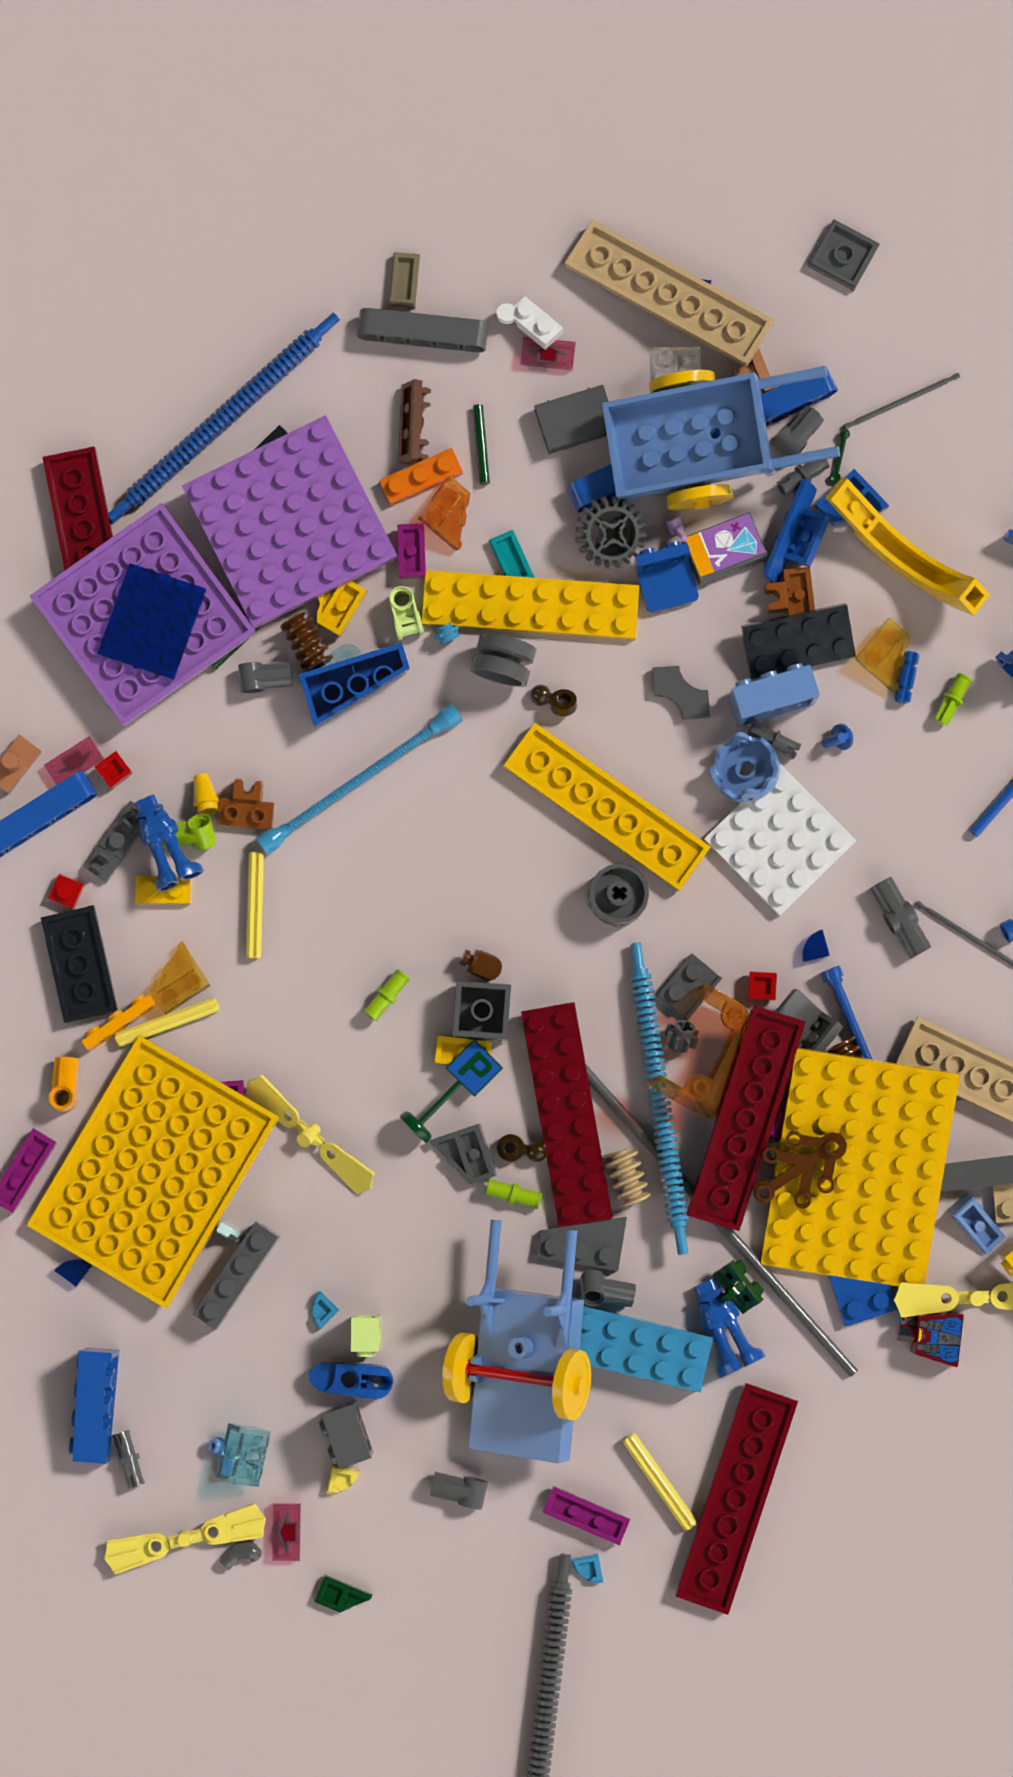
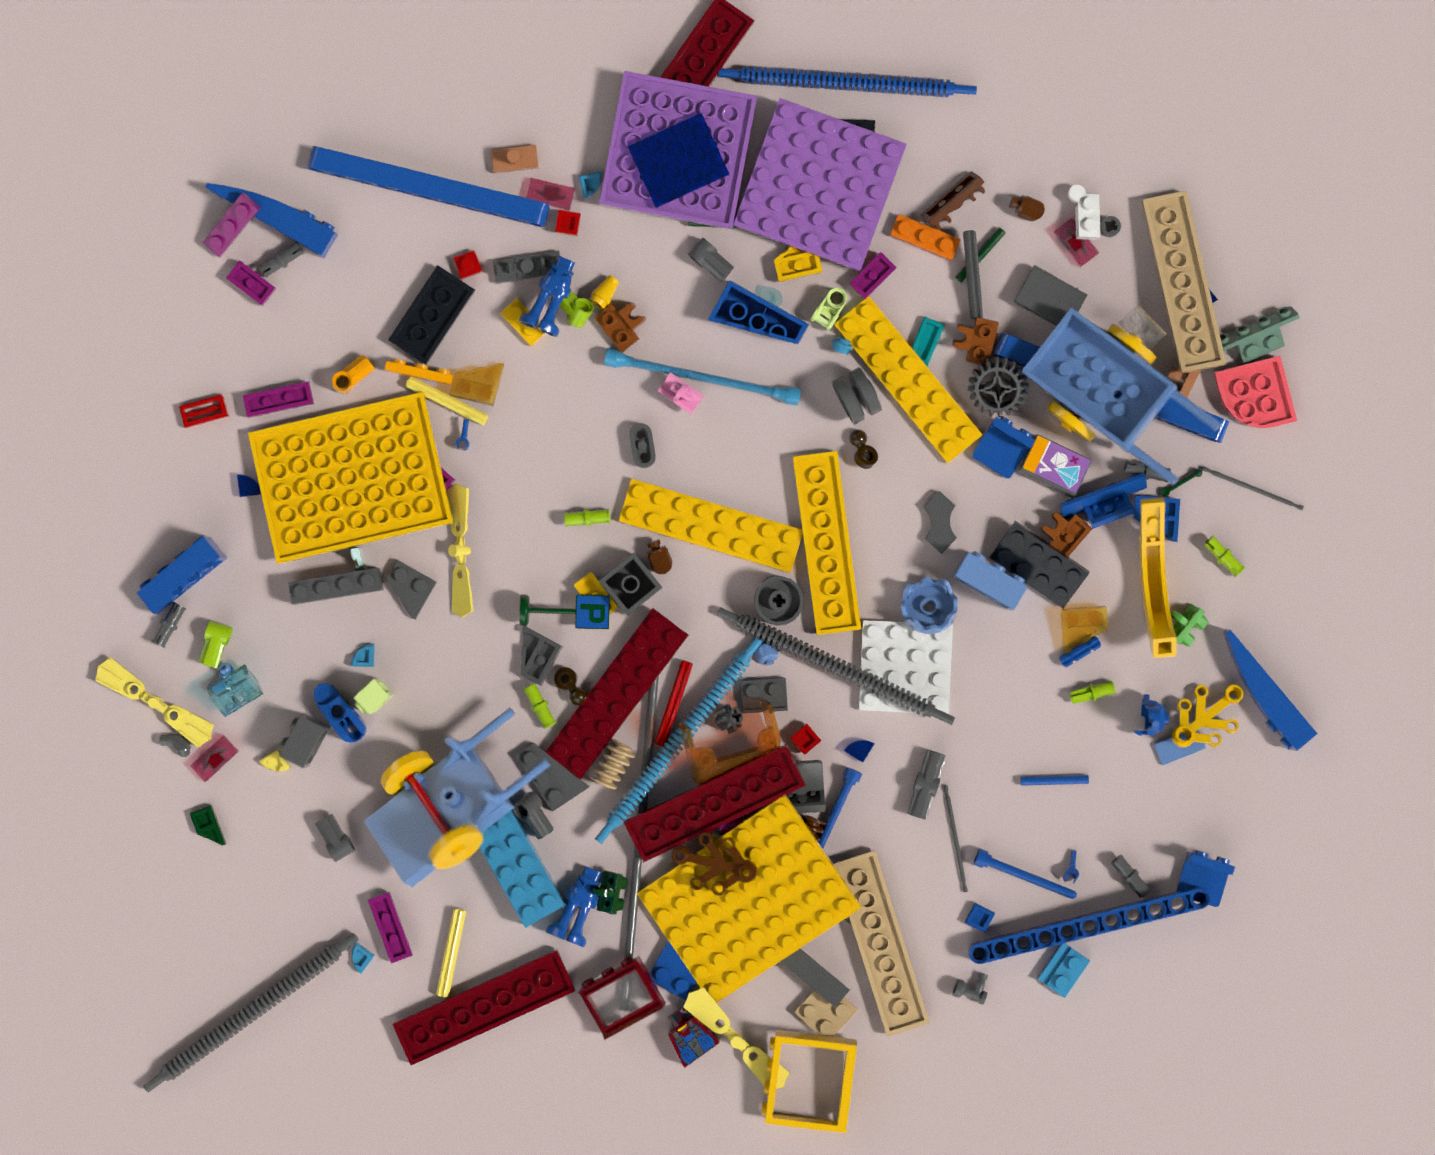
camera: 50 degrees right, 5 degrees up
light yellow axle [246,851,264,959] -> none
reddish brown piece [280,612,334,672] -> none
dark grey beam [357,308,489,353] -> none
dark tan tile [389,252,420,308] -> none
clear orange wing [418,476,470,551] -> none
lavender hand [665,515,687,542] -> none
dark grey axle [747,722,801,759] -> none
dark grey piece [772,406,824,456] -> none
dark grey tile [808,219,880,291] -> none
blue plate [822,723,853,750] -> none
medium blue slope [947,1193,1006,1255] -> none
none -> lime piece [198,620,233,668]
none -> dark grey wing [386,560,437,620]
none -> blue hand [456,419,470,451]
none -> window [578,956,666,1040]
none -> dark azure tile [579,171,602,199]
none -> yellow plate [619,478,803,573]
none -> dark grey plate [629,423,656,468]
none -> red axle [655,660,693,747]
none -> bright pink hips [658,373,704,414]
none -> dark grey hose [717,607,956,725]
none -> medium blue piece [754,642,778,666]
none -> dark orange plate [952,316,999,366]
none -> dark grey axle [963,230,983,320]
none -> reddish brown arm [1009,195,1045,221]
none -> dark grey bush [1100,216,1121,237]
none -> bright green hips [1170,604,1209,647]
none -> lime pin [1203,535,1245,577]
none -> coral plate [1214,356,1297,428]
none -> sand green bracket [1220,306,1300,363]

